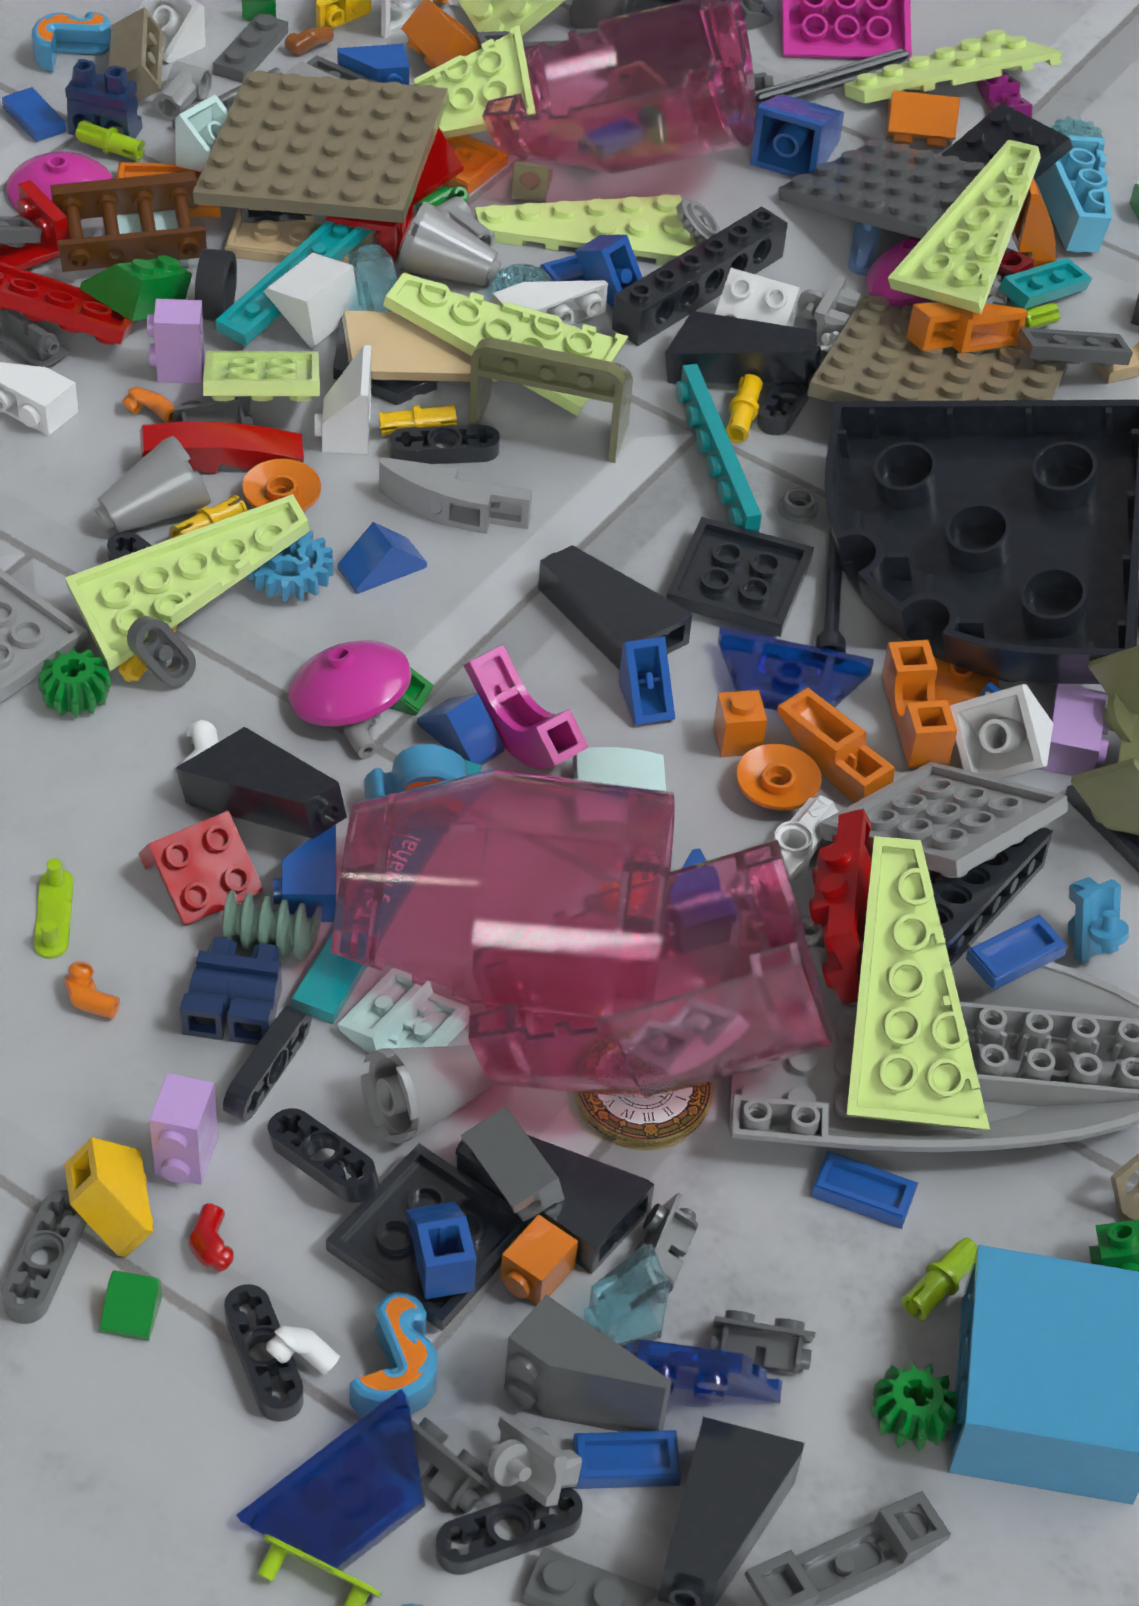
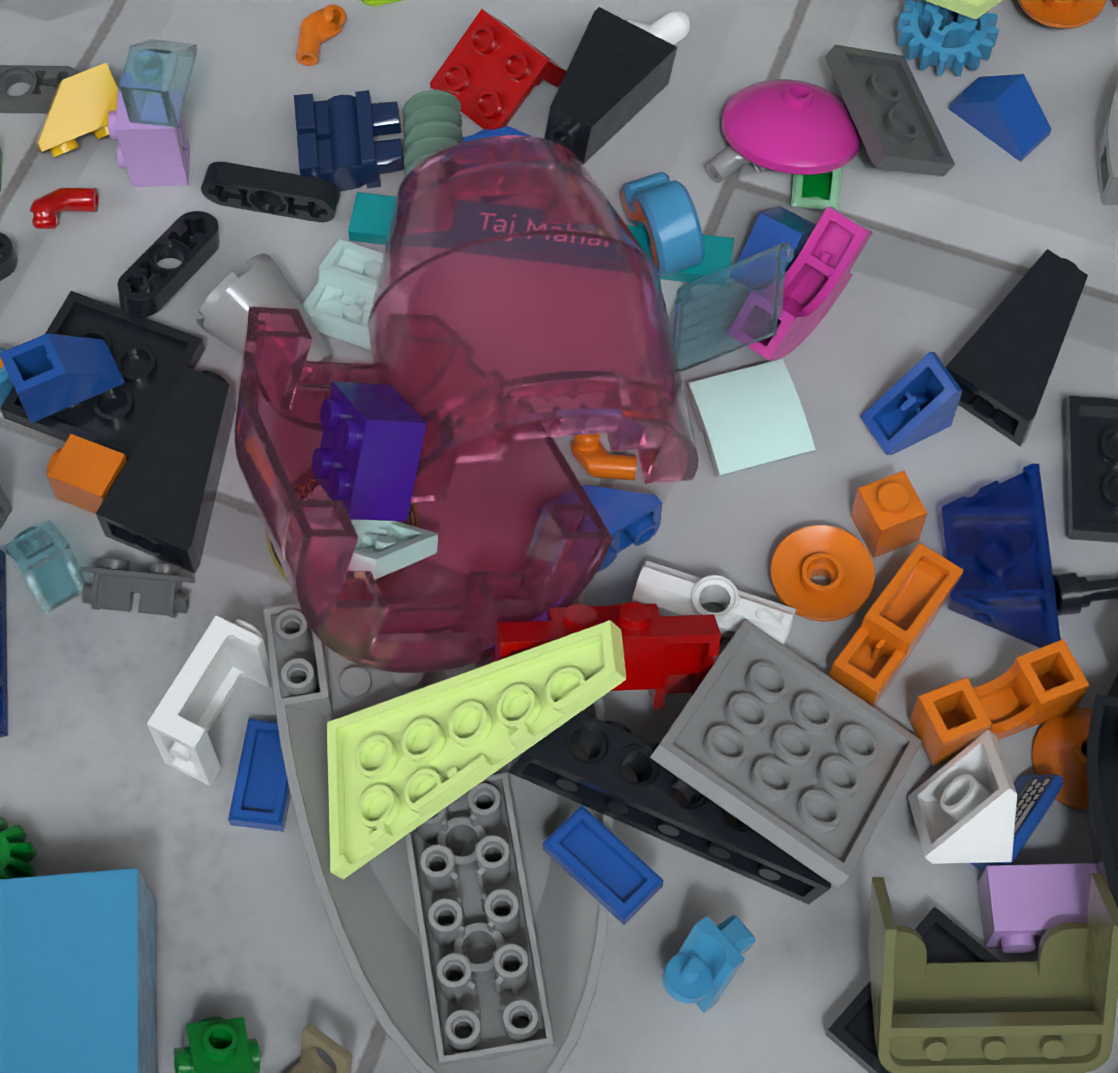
camera: 80 degrees right, 15 degrees up
dark grey hinge [461,1106,565,1221] -> none
dark grey hinge [709,1310,815,1374] -> none
lime axle [901,1237,978,1321] -> none
none -> clear light blue slope [119,39,197,128]
none -> white panel [147,616,272,786]
none -> dark purple brick [312,381,427,522]
none -> clear light blue piece [669,242,794,375]
none -> dark grey plate [825,44,955,176]

